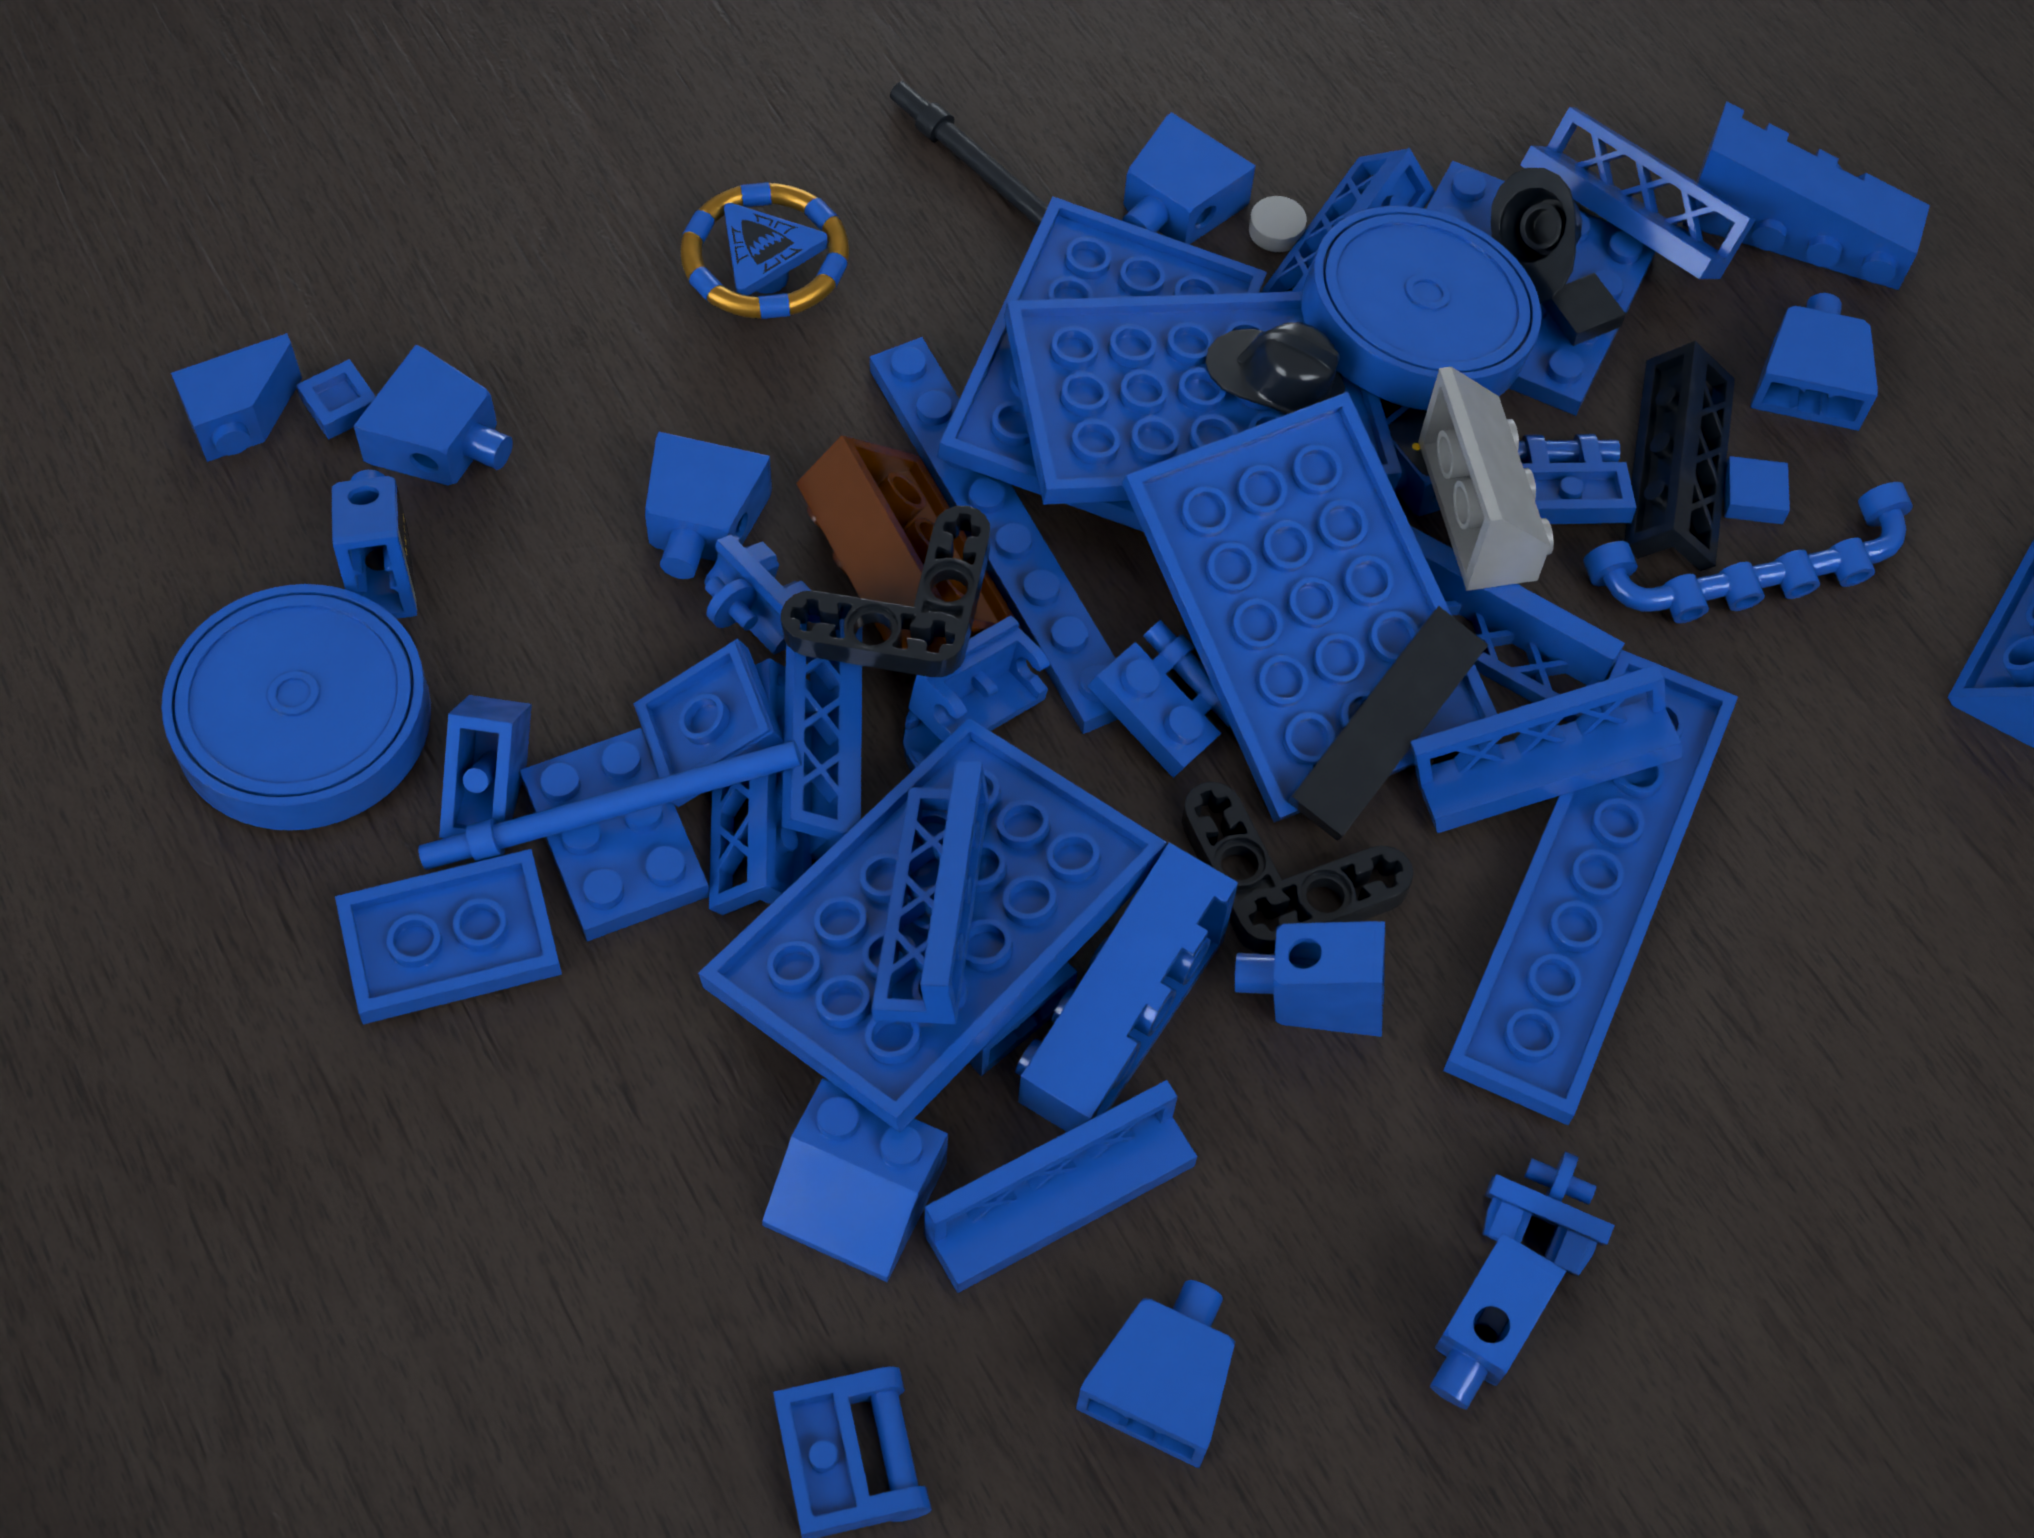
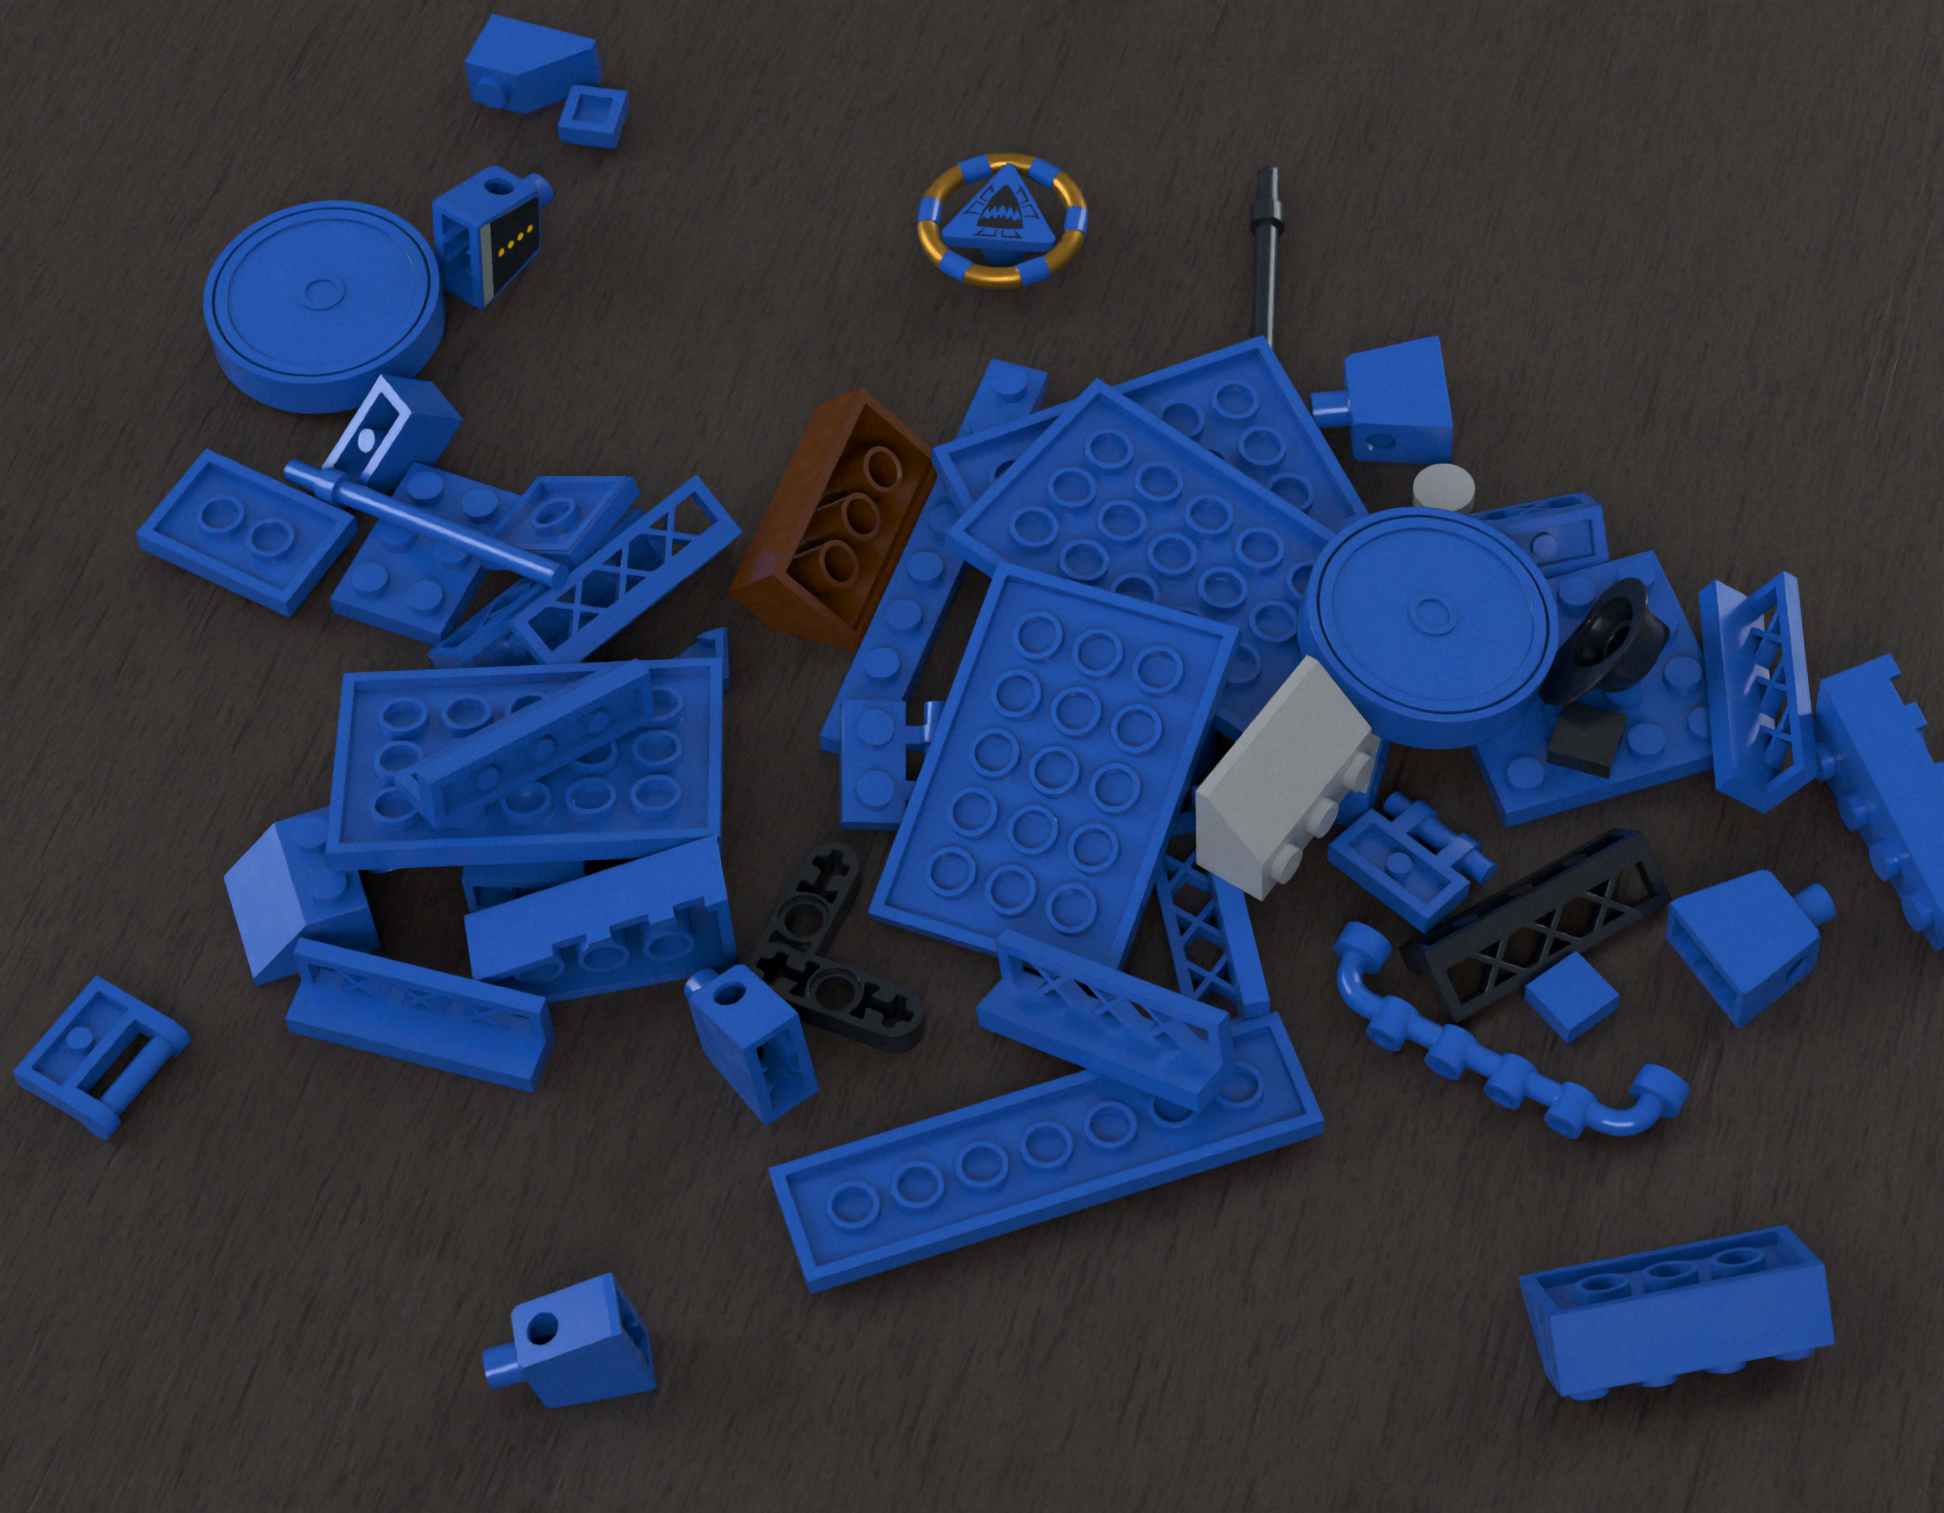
camera: 55 degrees right, 5 degrees down
blue torso [354,345,513,486] -> none
blue torso [645,432,772,579] -> none
blue hips [704,534,812,655] -> none
black beam [781,506,990,677] -> none
blue hinge [908,616,1050,742] -> none
blue torso [1076,1280,1235,1469] -> none
black piece [1206,322,1345,415] -> none
black tile [1287,606,1488,841] -> none
blue hips [1482,1151,1615,1276] -> none

